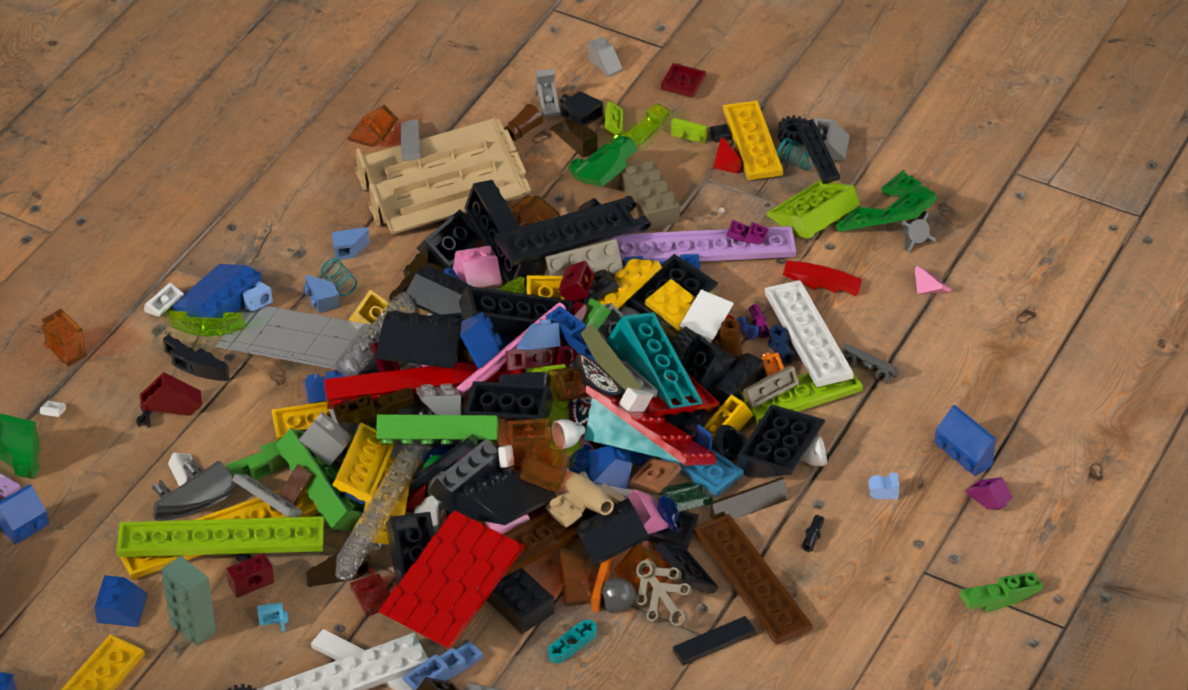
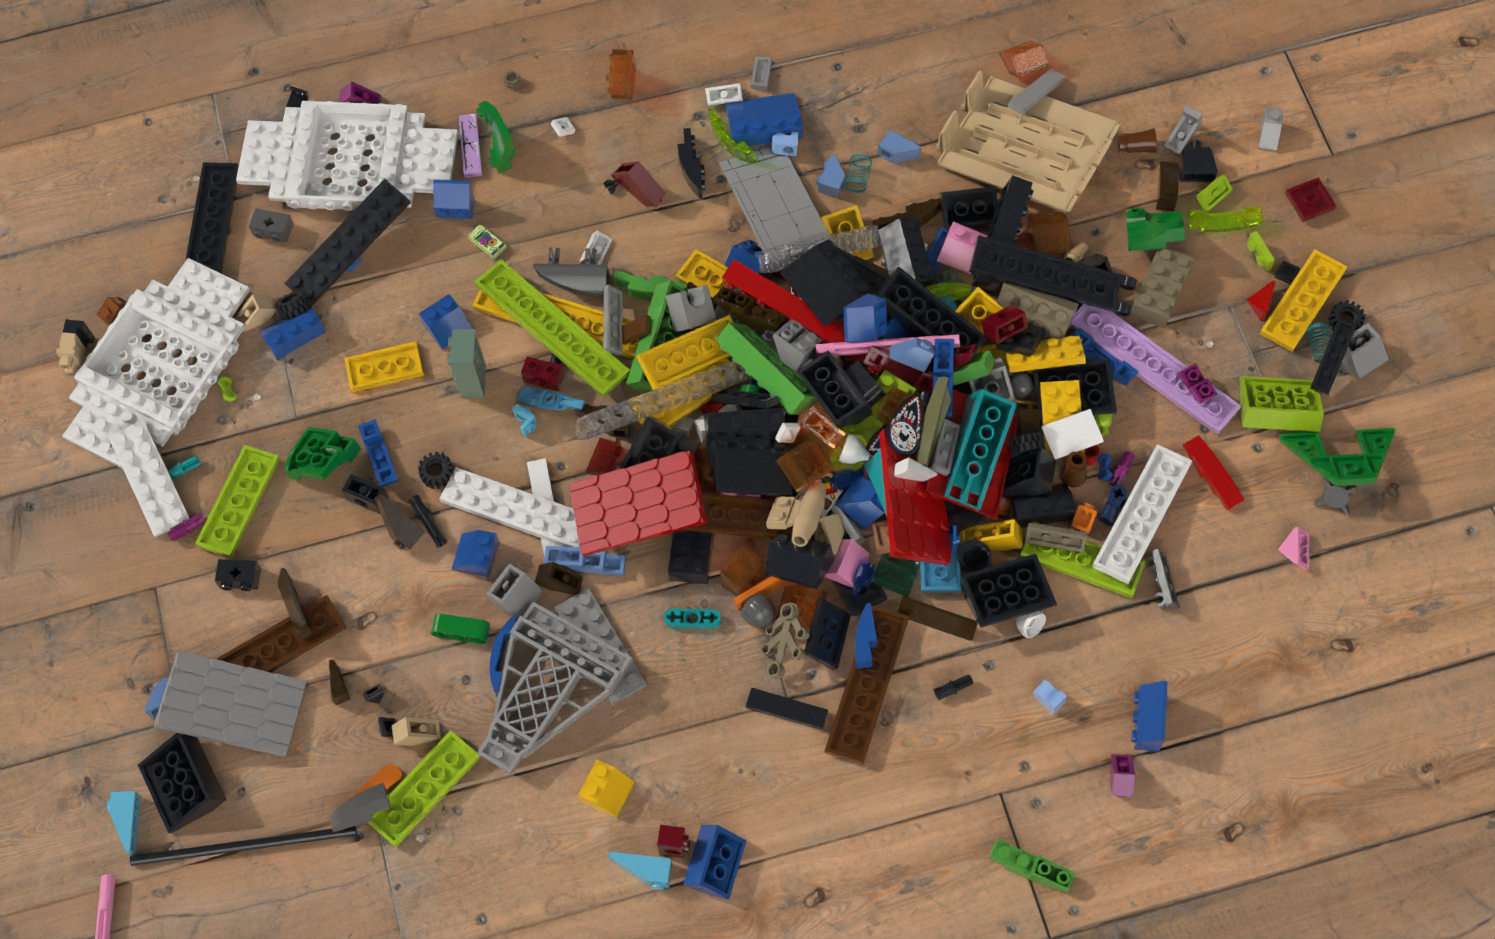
camera: 50 degrees right, 20 degrees up
none -> tile [468,224,507,259]
none -> dark azure piece [518,386,585,411]
none -> light grey tile [750,56,772,90]
none -> blue slope [855,603,877,669]

